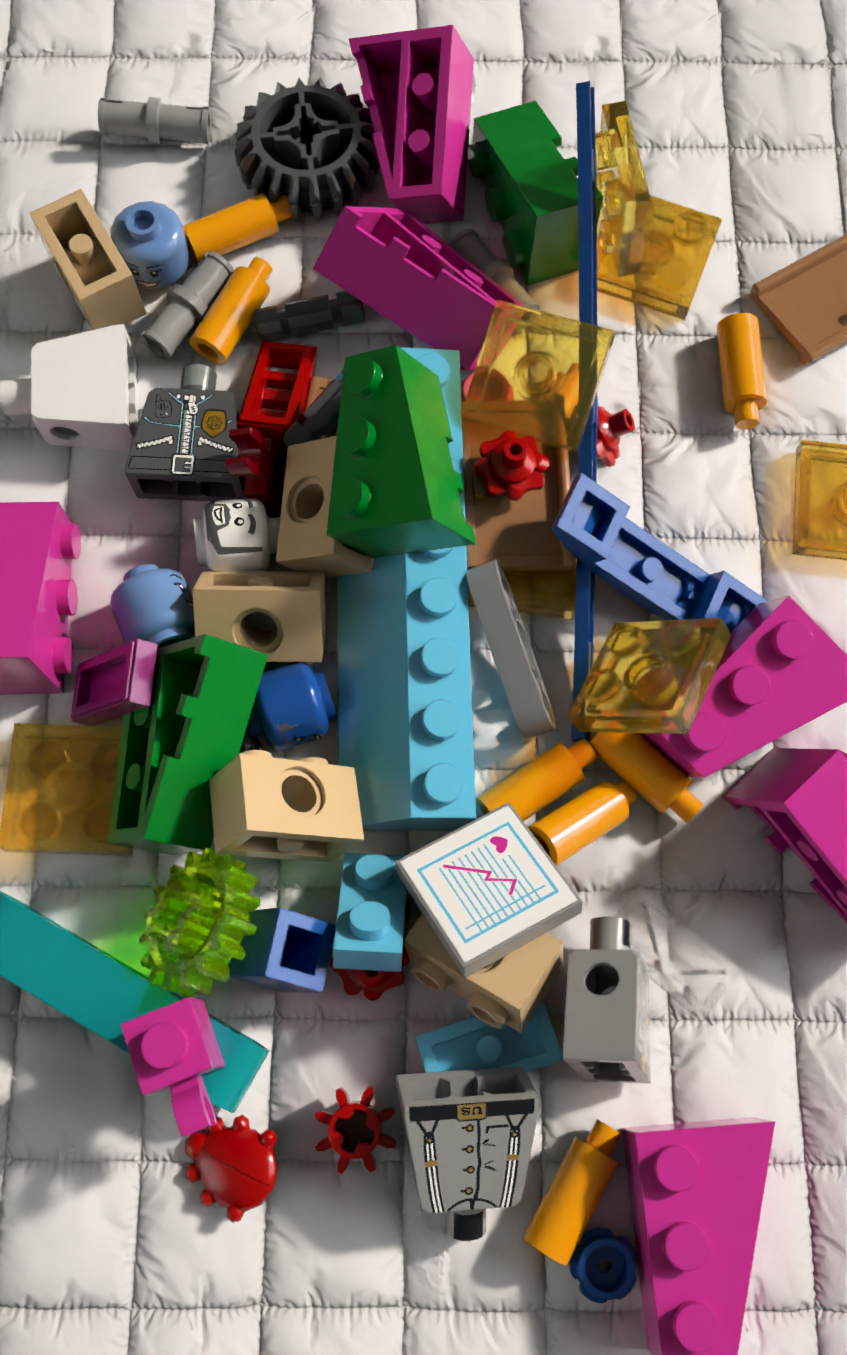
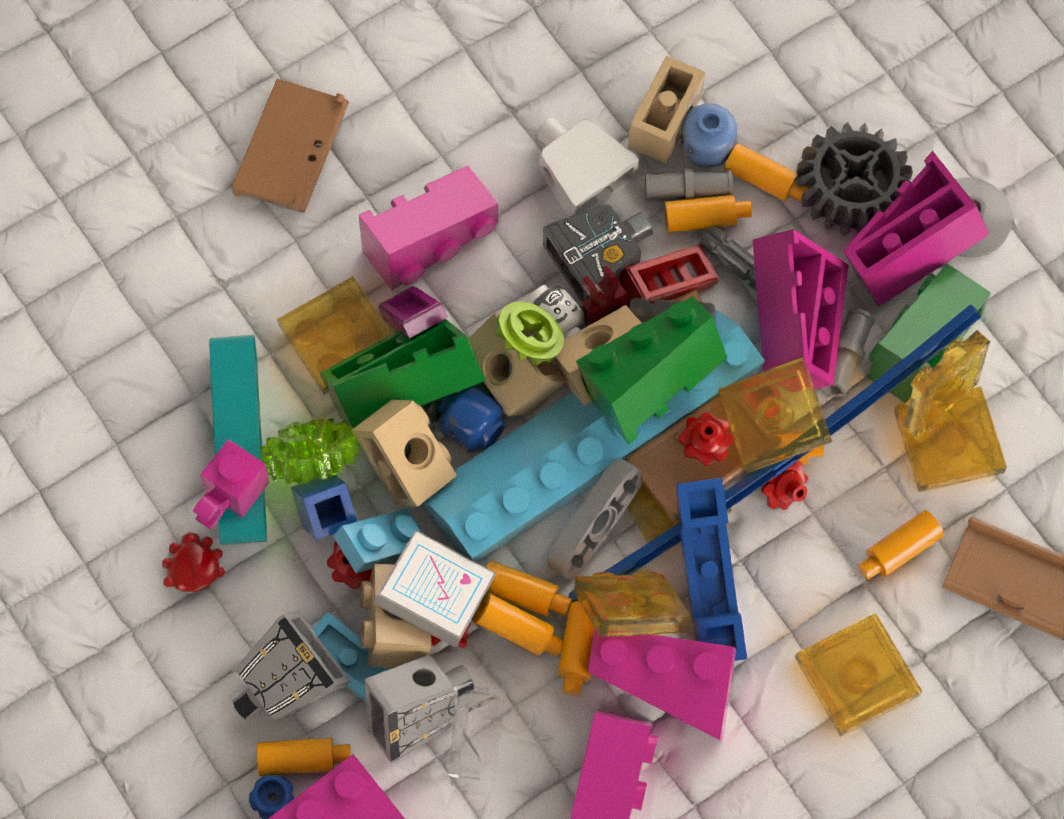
camera: 55 degrees right, 5 degrees down
light grey pin [98,97,211,144] -> none
medium blue head [110,564,195,649] -> none
red gear [314,1086,397,1174] -> none
none -> lime gear [495,301,564,366]

